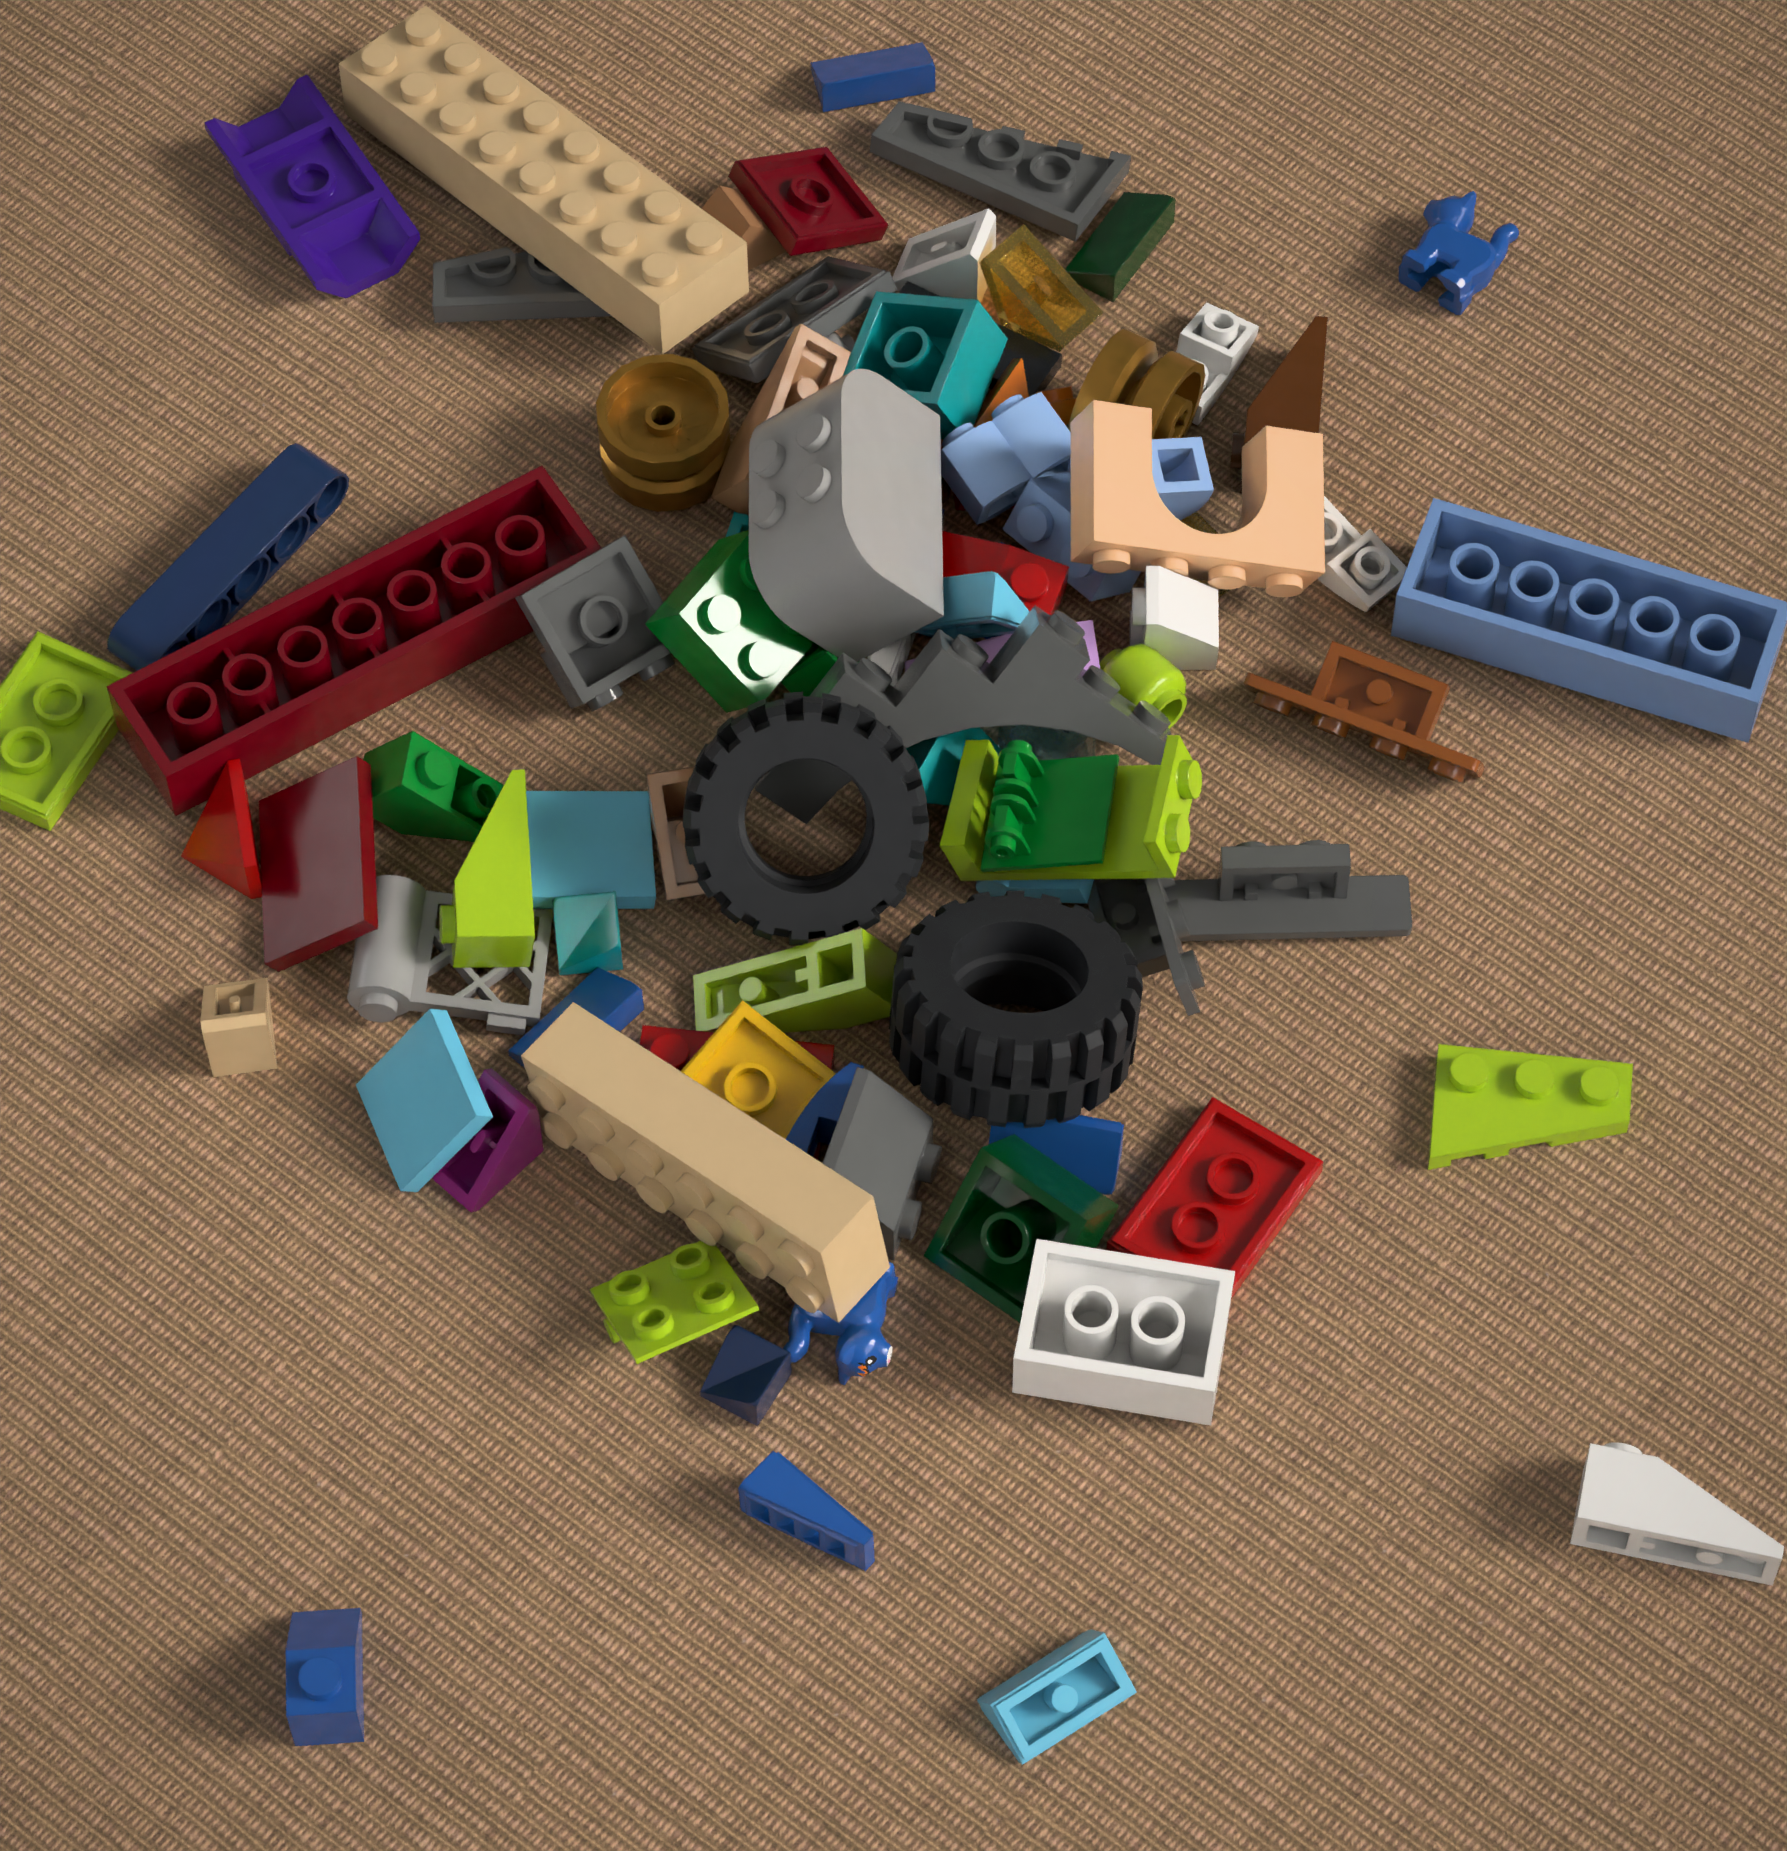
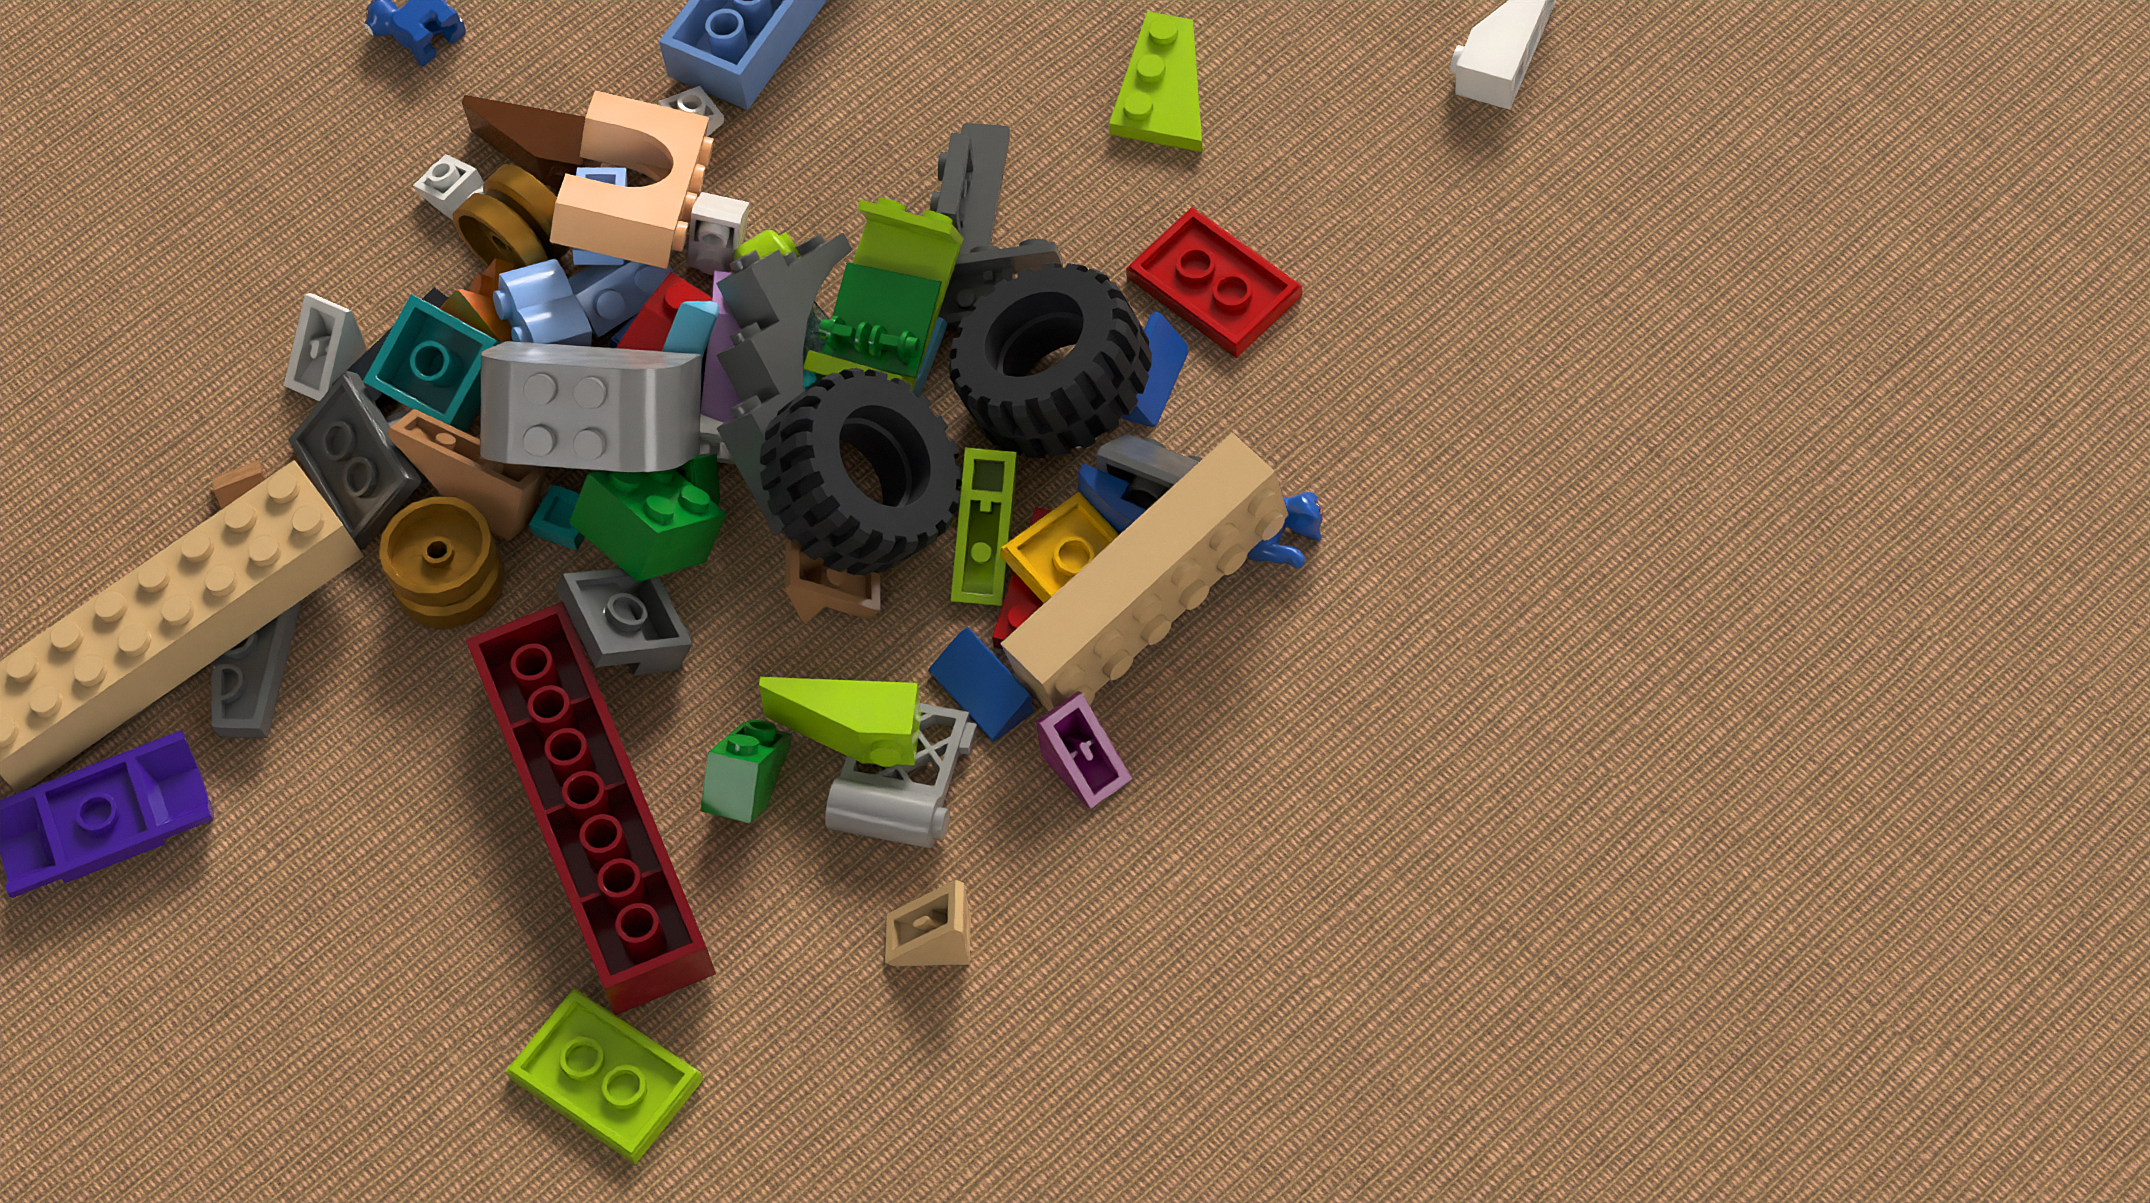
camera: 75 degrees left, 0 degrees up
dark blue beam [107,443,349,671] -> none
red slope [181,759,262,899] -> none
dark red tile [259,756,378,972] -> none
blue slope [285,1608,364,1746] -> none
medium azure tile [356,1009,493,1192] -> none
medium azure tile [526,791,656,909] -> none
teal slope [552,891,623,975] -> none
lime hinge [590,1241,759,1364] -> none
dark blue slope [700,1325,792,1426] -> none
dark red tile [728,147,889,256] -> none
blue slope [738,1451,875,1571] -> none
blue slope [810,42,935,112] -> none
dark grey wing [870,101,1131,242] -> none
dark green slope [924,1134,1119,1323] -> none
medium azure slope [977,1630,1137,1764] -> none
clear yellow slope [979,224,1104,352] -> none
white slope [1012,1239,1235,1426] -> none
dark green slope [1063,192,1176,302] -> none
dark orange bracket [1243,641,1485,783] -> none

